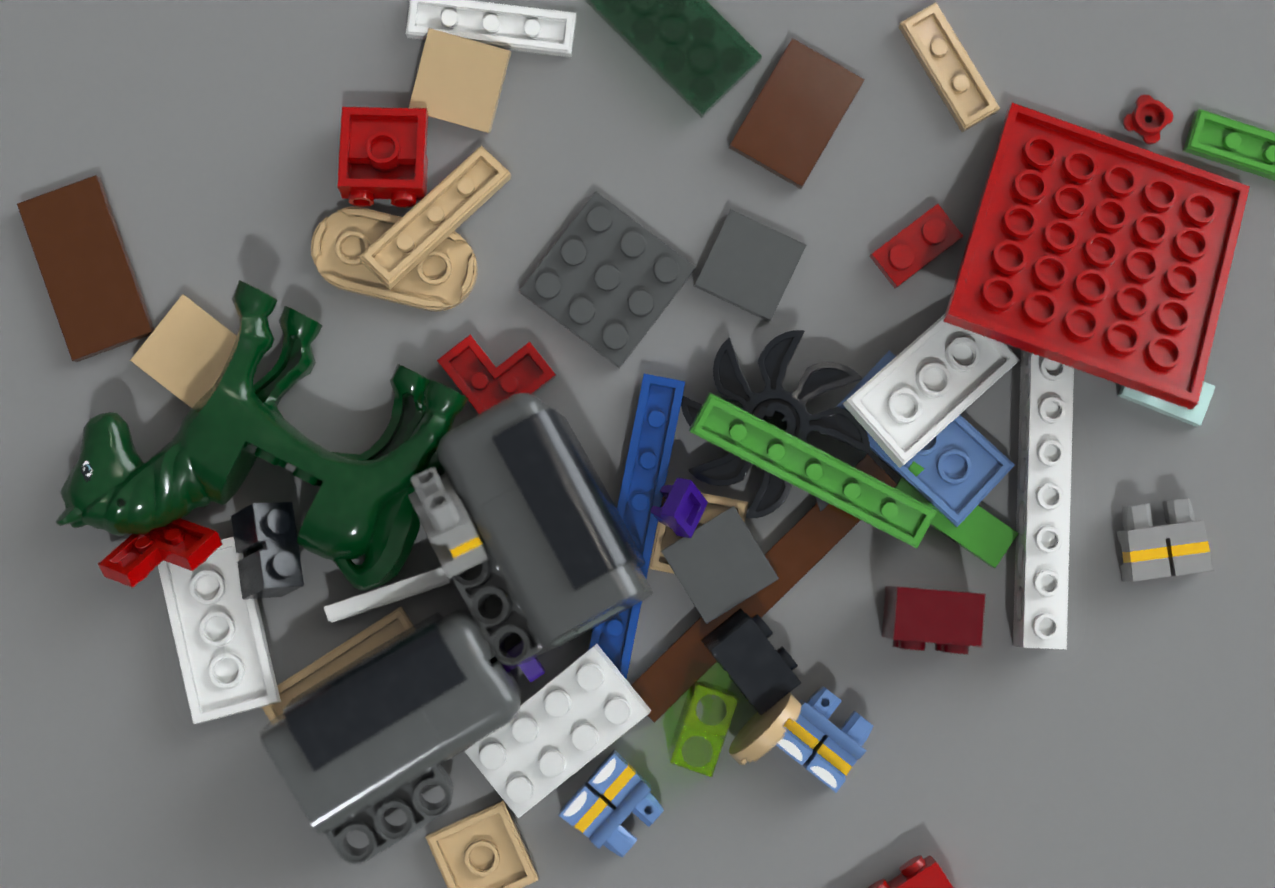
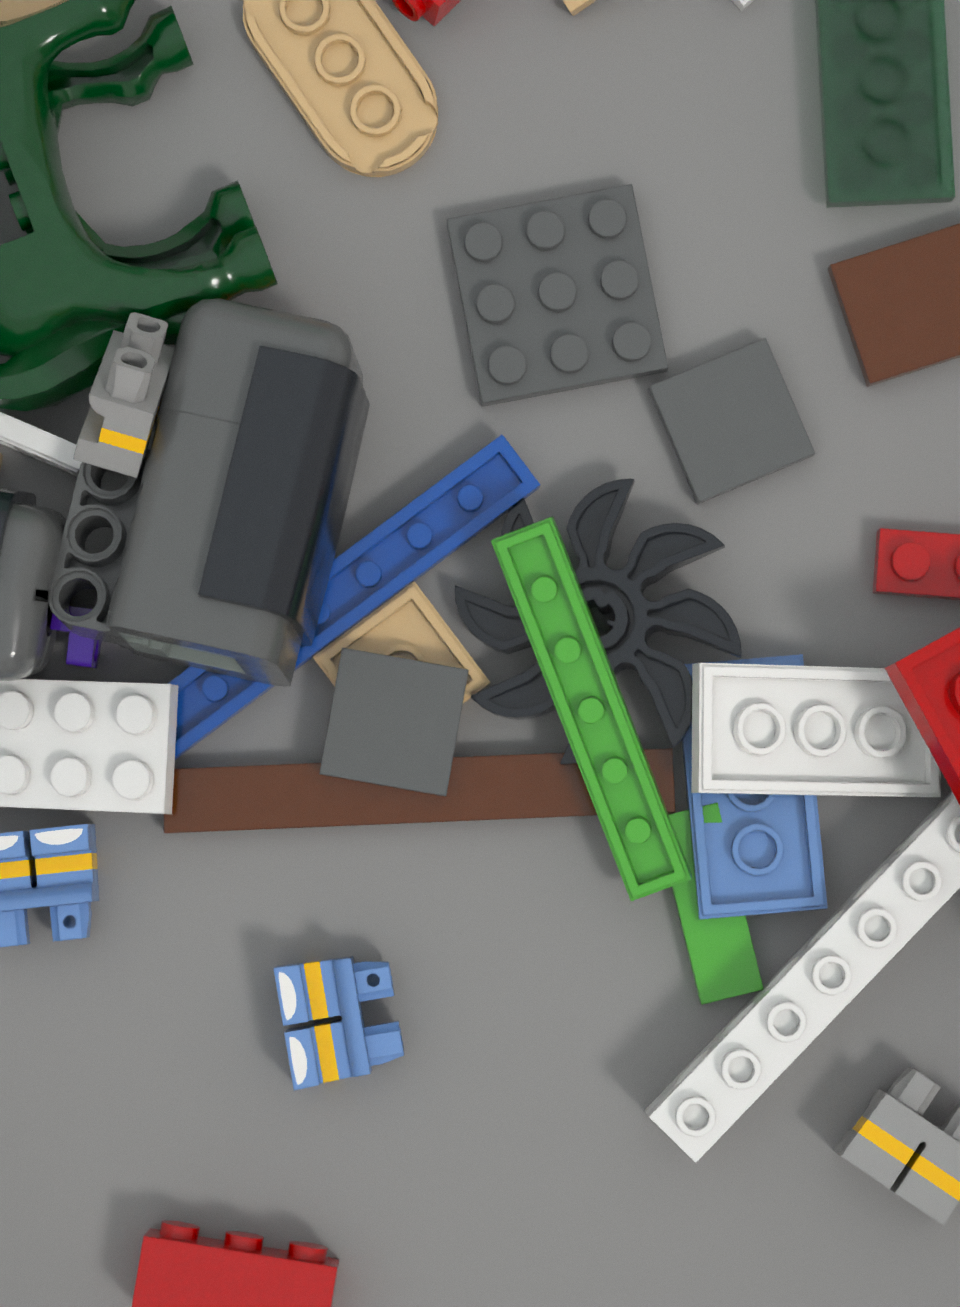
camera: 40 degrees right, 0 degrees up
tan tile [359,146,511,290] -> none
red plate [437,335,556,414] -> none
dark purple tile [650,477,708,538] -> none
clear neon green piece [668,681,739,777] -> none
black piece [701,608,801,715] -> none
tan tile [729,692,801,765] -> none
dark red brick [882,586,985,654] -> none

